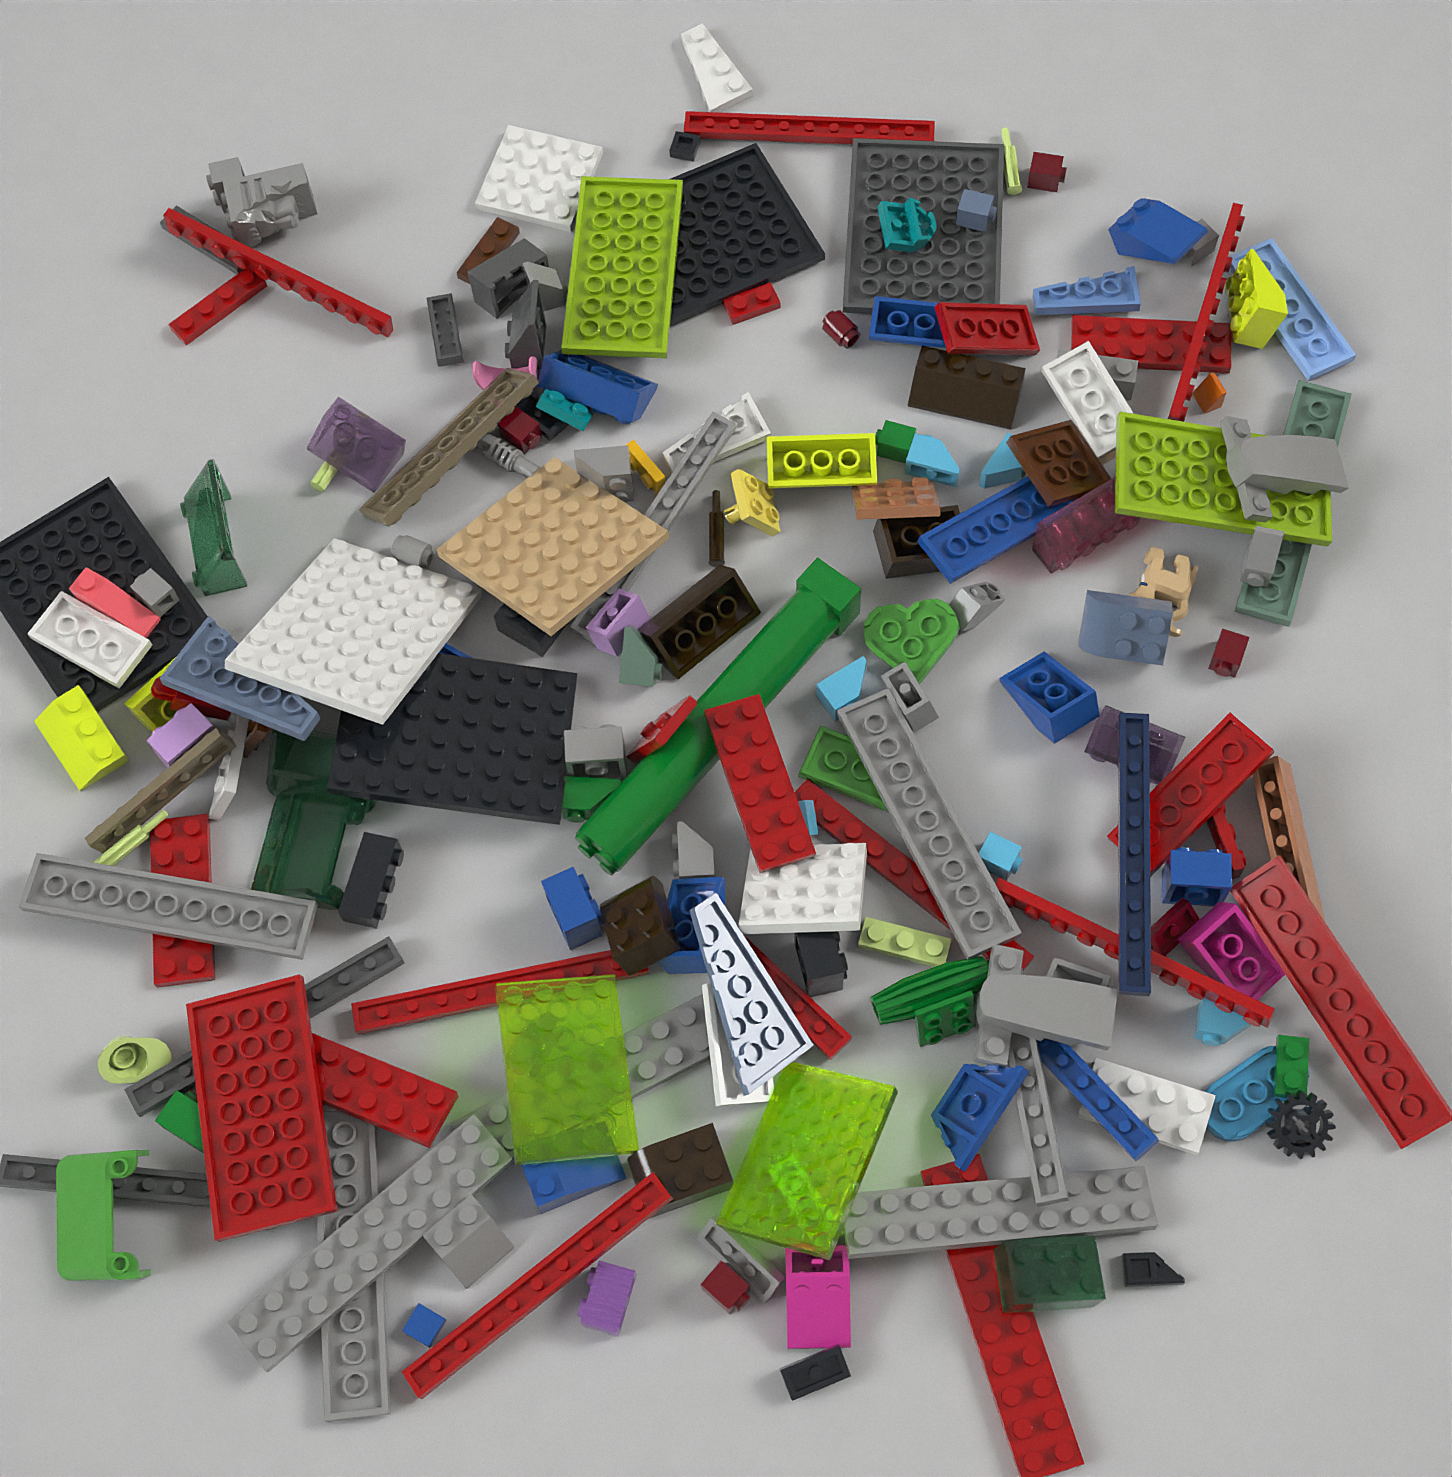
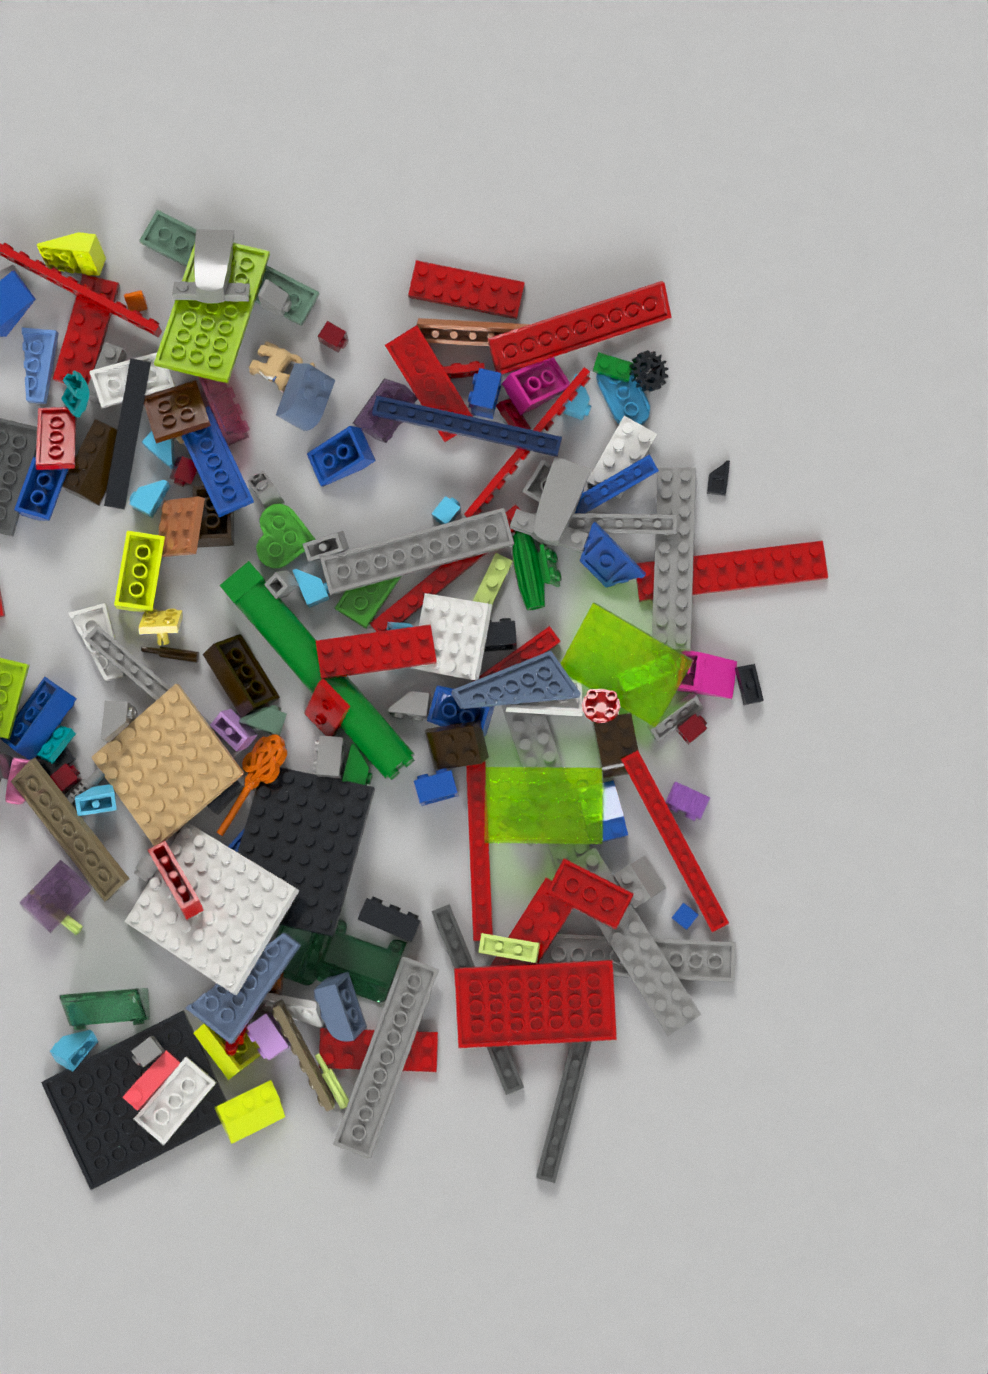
camera: 80 degrees left, 15 degrees up
bright green windscreen [56,1150,151,1281] -> none
yellowish green piece [98,1036,172,1084] -> none
green slope [155,1090,204,1154] -> none
yellow plate [625,439,666,495] -> none
dark red brick [822,310,861,349] -> none
green brick [875,420,917,464] -> none
clear green brick [993,1235,1106,1313] -> none
light blue plate [1229,238,1356,381] -> none
none -> medium azure slope [50,1030,98,1072]
none -> teal slope [61,371,90,418]
none -> medium azure slope [75,784,117,816]
none -> black sticker [104,358,151,510]
none -> brick [148,841,204,920]
none -> dark red brick [169,456,197,487]
none -> orange piece [216,734,287,836]
none -> light grey brick [264,570,299,599]
none -> sand blue brick [314,972,367,1042]
none -> red plate [408,260,525,319]
none -> yellowish green plate [478,933,540,963]
none -> red plate [546,858,634,929]
none -> dish [582,689,620,723]

